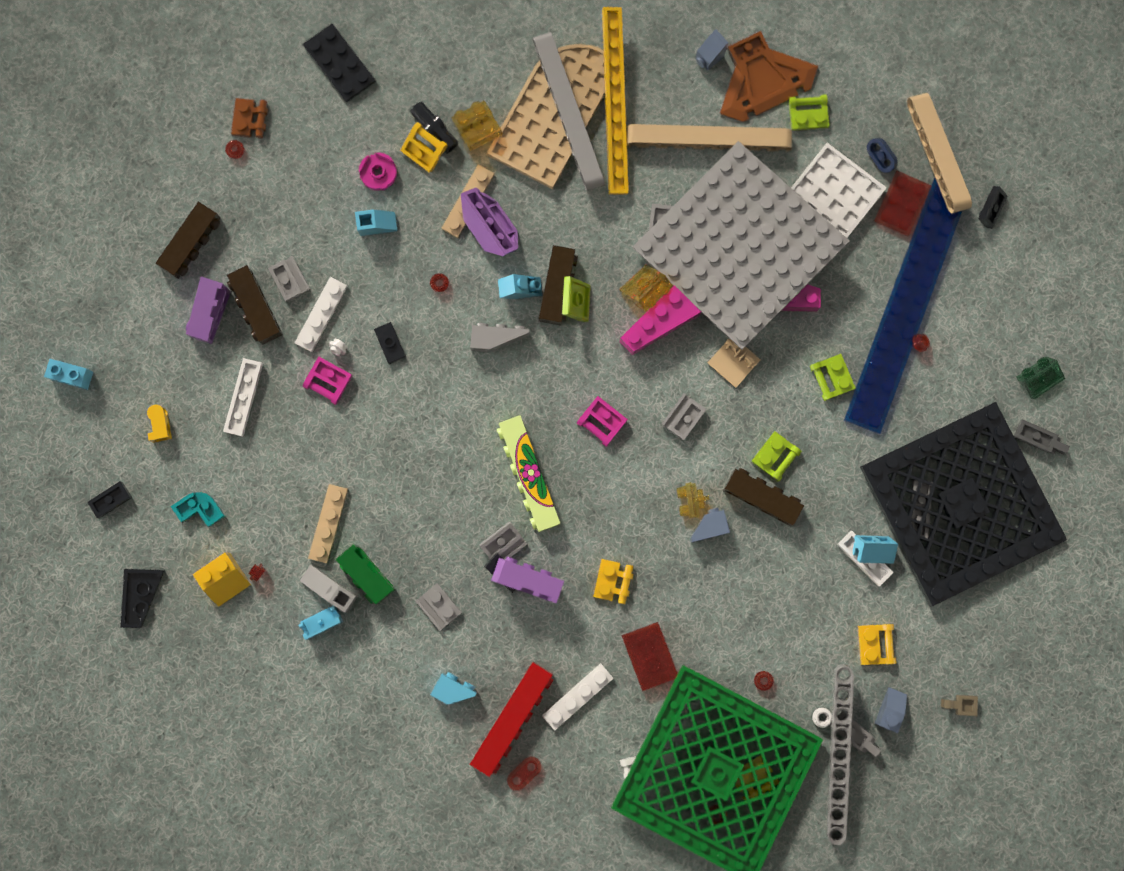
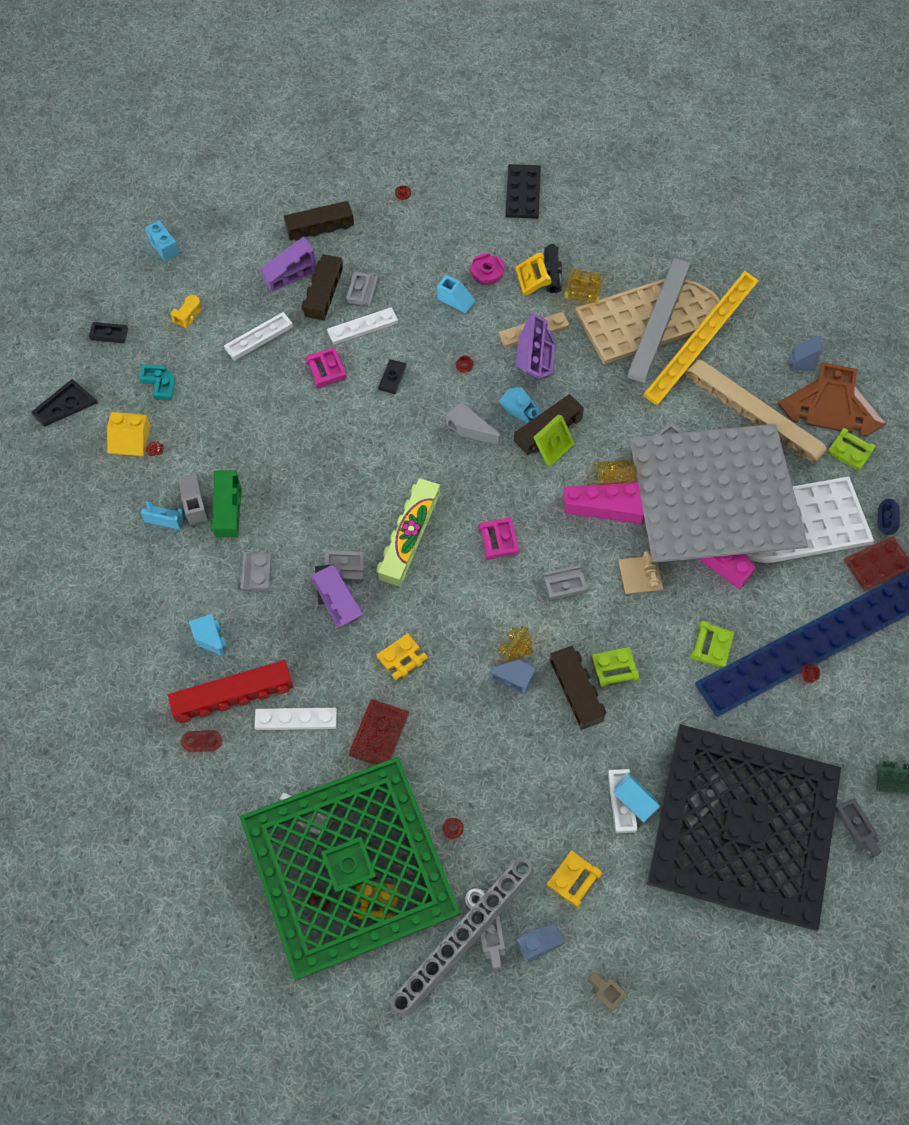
camera: 40 degrees right, 20 degrees down
dark orange plate [231,98,268,138] -> none
tan plate [308,484,348,564] -> none
white plate [329,339,347,356] -> none

